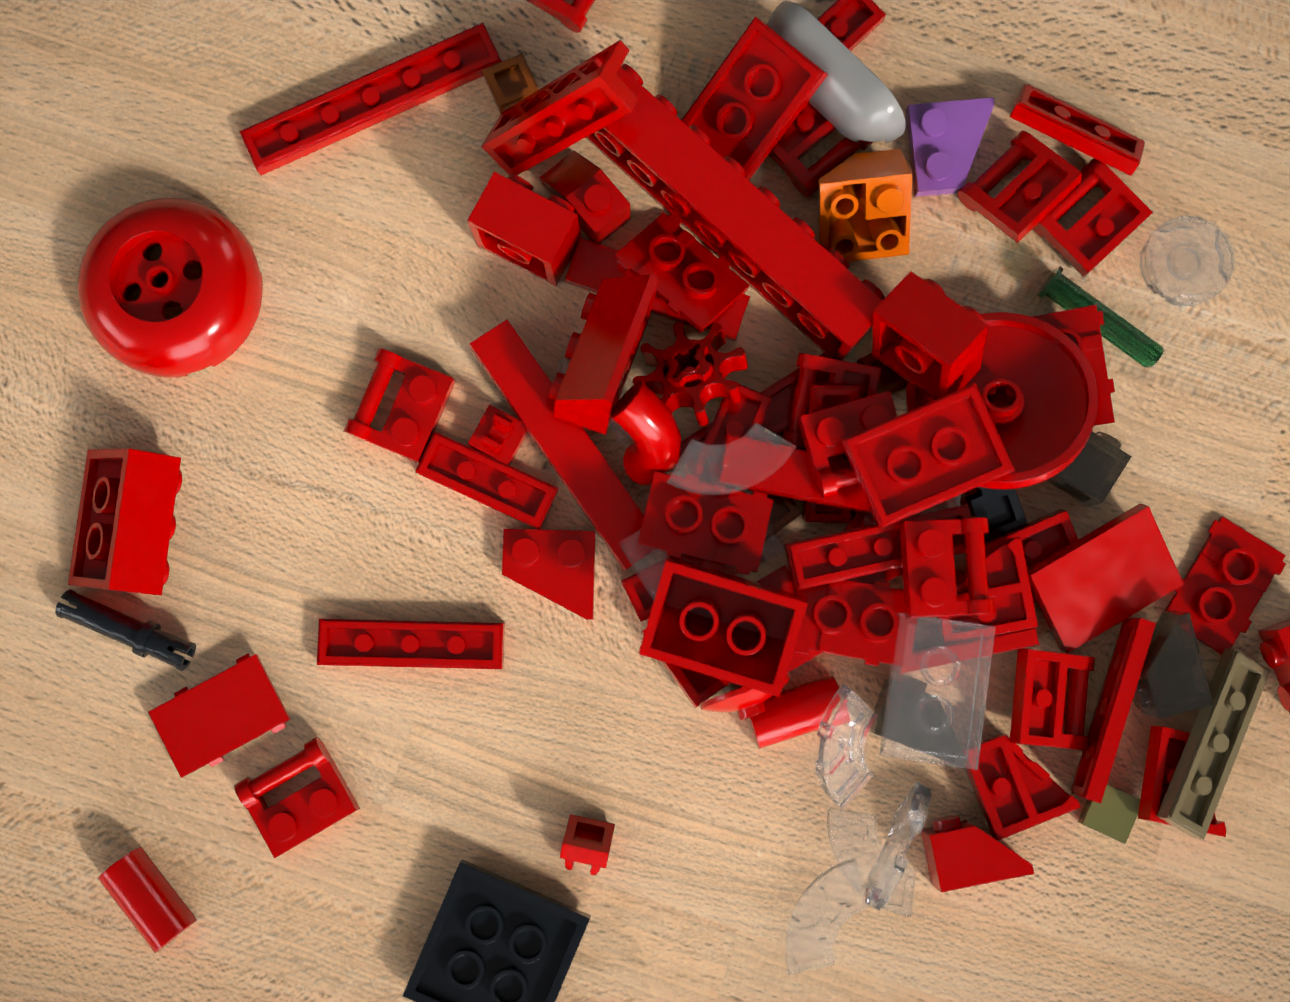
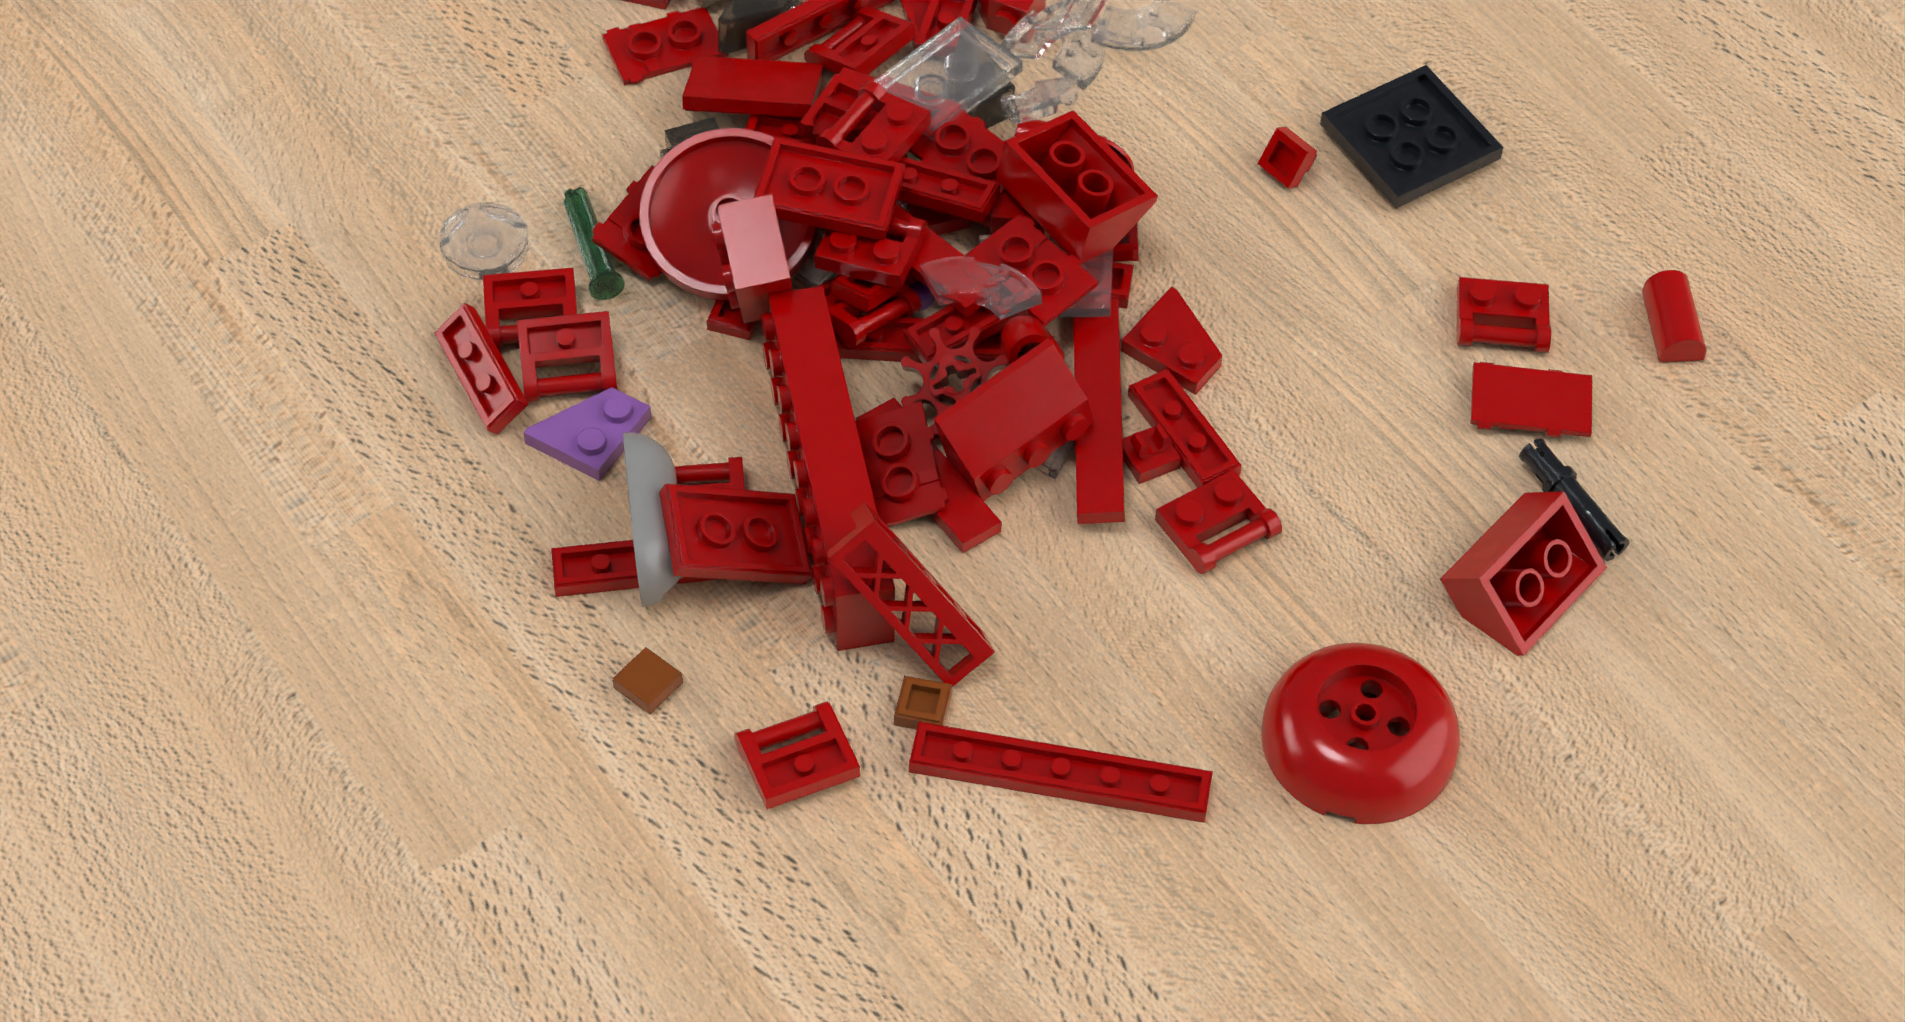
camera: 145 degrees left, 30 degrees down
red tile [317,619,505,669] -> none
red brick [467,172,581,286] -> none
red slope [540,150,631,244] -> none
orange slope [818,149,912,262] -> none

